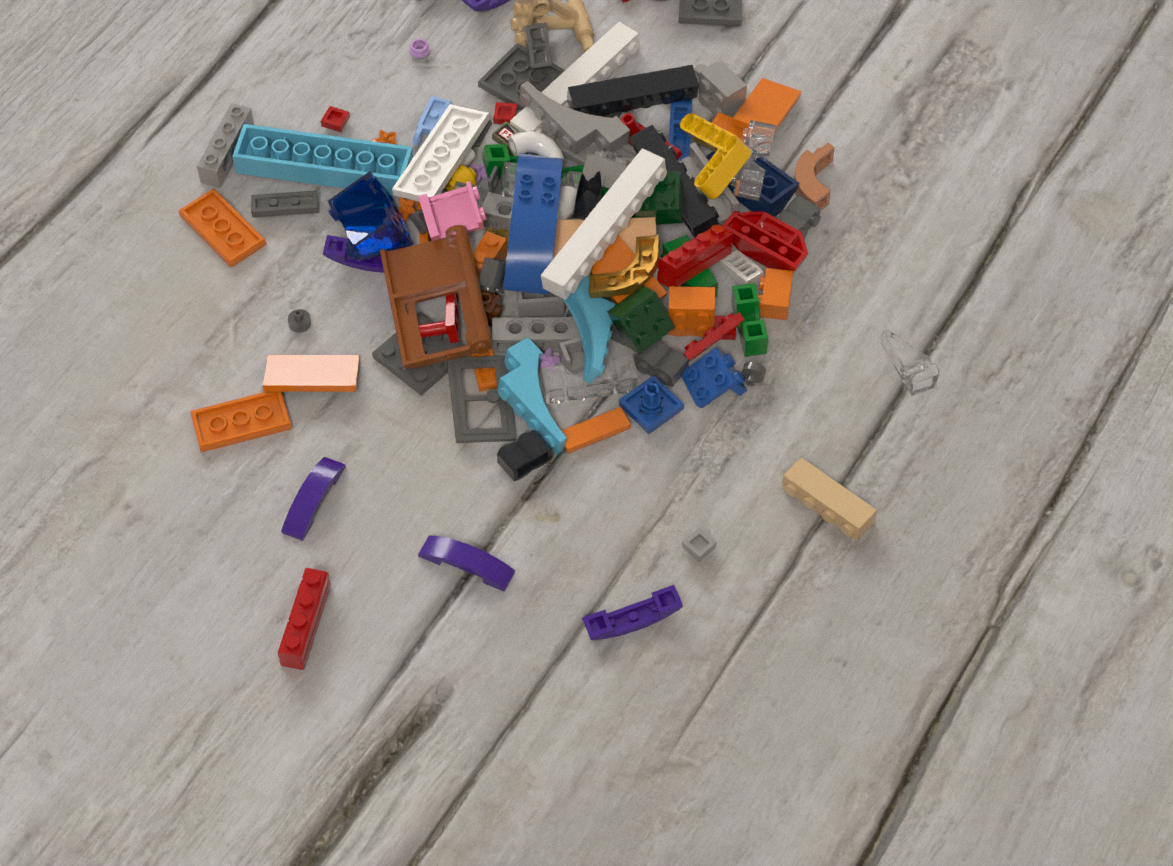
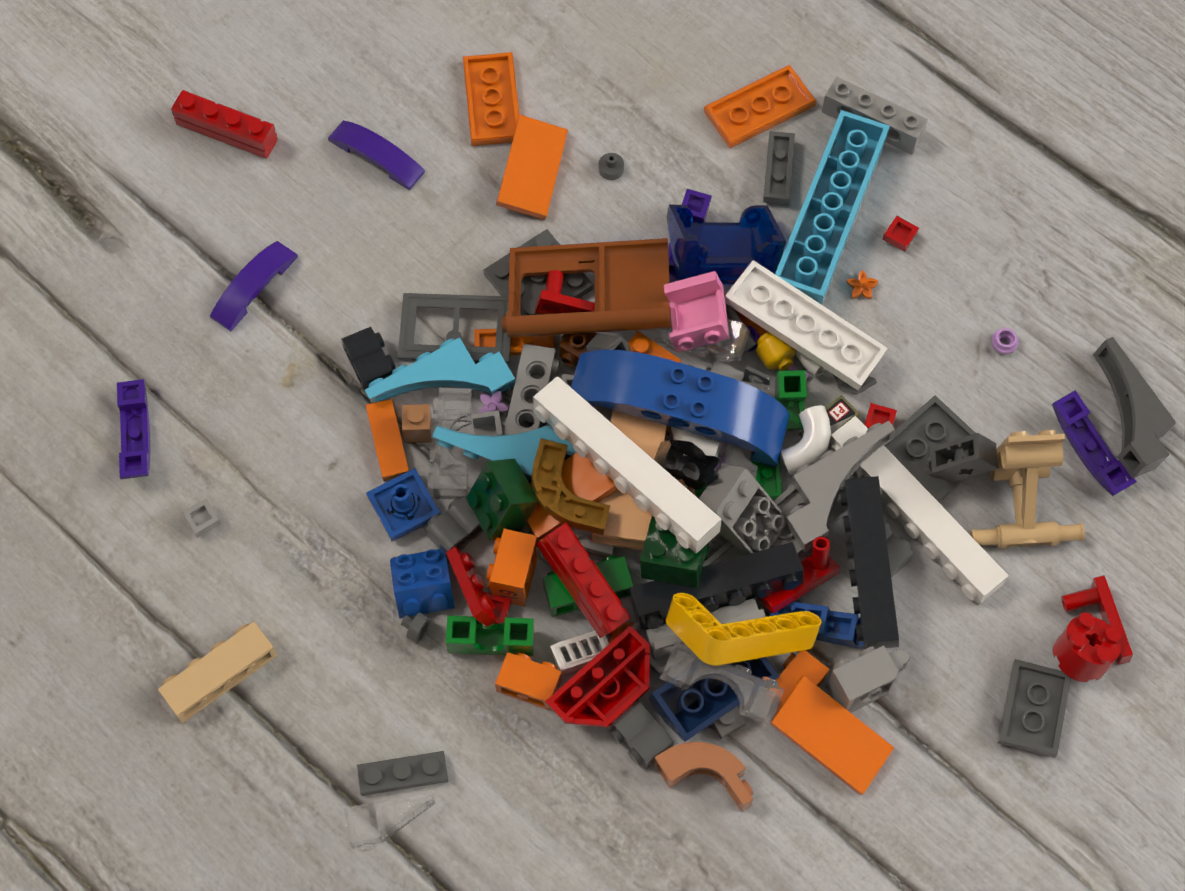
camera: 100 degrees right, 10 degrees up
light blue hinge [412,96,452,146] -> none
none -> dark grey plate [357,751,448,796]
none -> medium nougat brick [402,404,432,443]

